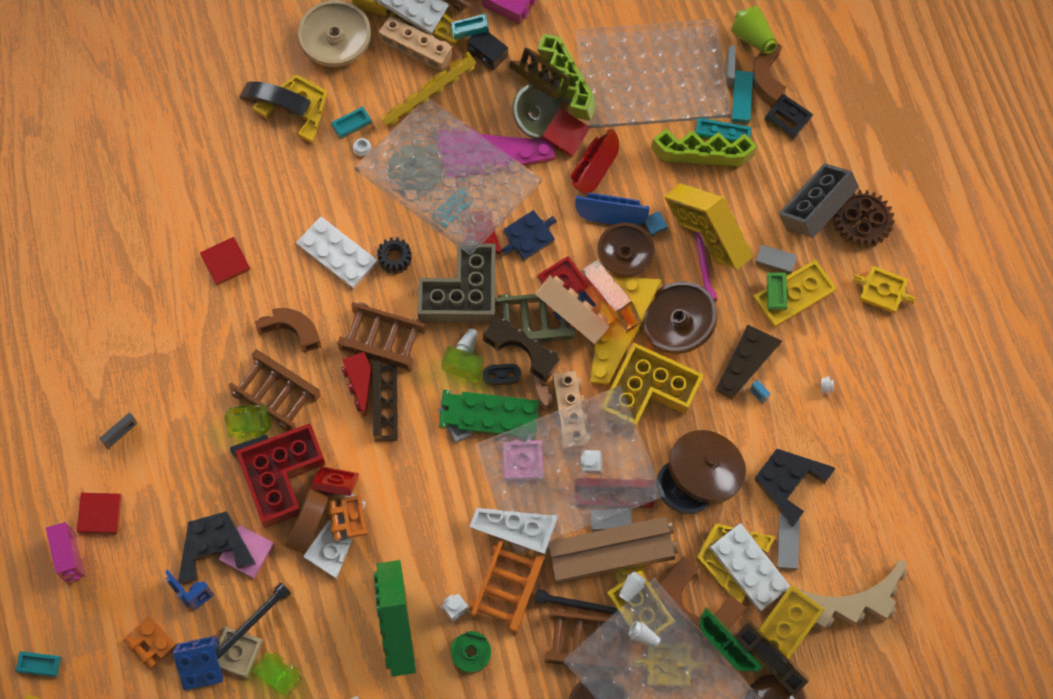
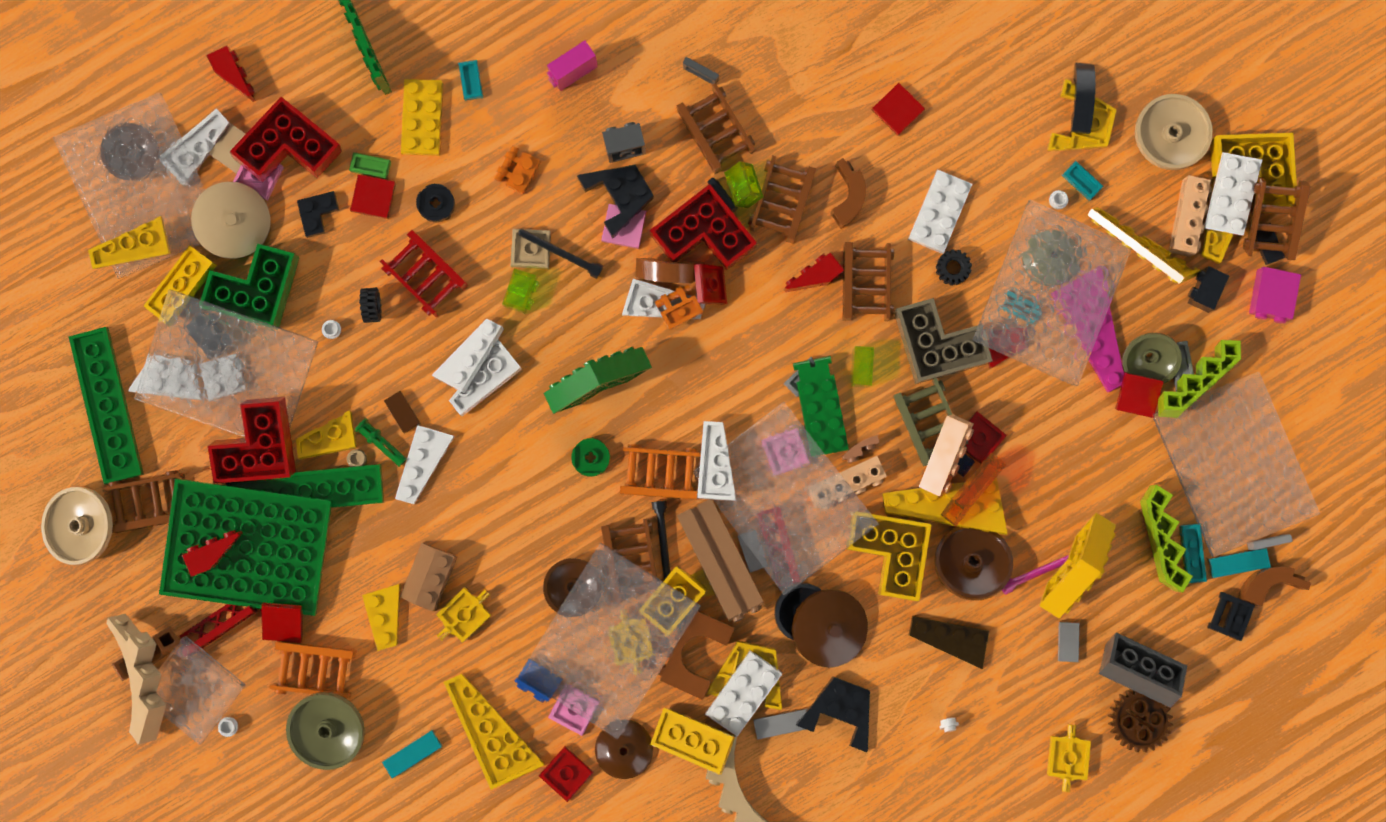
camera: 75 degrees right, 15 degrees up
red tile [77,492,122,534] -> none
blue bracket [164,569,214,610] -> none
blue bracket [173,635,223,690] -> none
dark brown fence [373,361,398,441] -> none
white brick [440,594,468,623] -> none
teal tile [451,14,489,40] -> none
white cone [455,329,478,358] -> none
dark brown arch [482,316,560,383] -> none
black plate [483,364,521,386] -> none
dark blue plate [501,210,557,261] -> none
dark brown fence [509,48,571,98] -> none
red brick [571,129,619,193] -> none
blue brick [575,193,650,225] -> none
white brick [581,450,602,474] -> none
reddish brown dish [597,223,654,276] -> none
white cone [619,571,647,603] -> none
white cone [628,621,660,648] -> none
dark azure tile [643,211,668,236] -> none
green brick [700,607,763,672] -> none
lime cone [731,6,777,54] -> none
dark brown arch [734,620,809,696] -> none
dark azure tile [750,380,771,403] -> none
yellow plate [753,259,837,328] -> none
bright green tile [766,272,787,311] -> none
none -> dark grey brick [602,122,646,163]
none -> dark orange fence [677,83,755,174]

